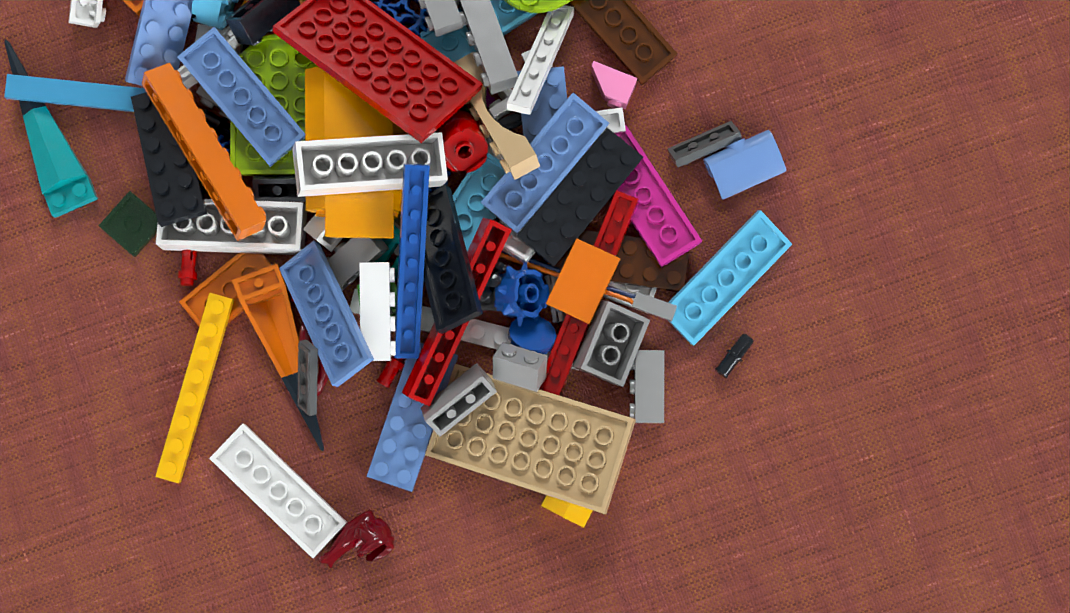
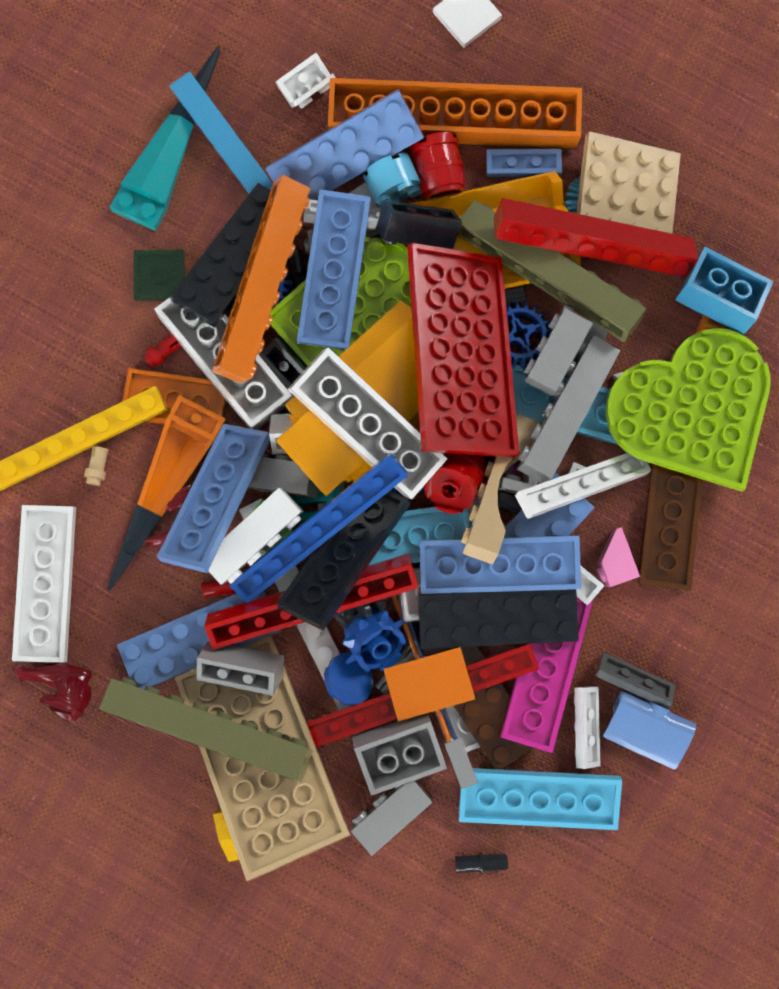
camera: 45 degrees right, 0 degrees up
dark grey tile [298,340,318,416] -> none
light grey brick [493,342,547,392] -> none
none -> tan animal [84,446,109,486]
none -> olive brick [99,677,313,783]
none -> white plate [574,686,600,769]

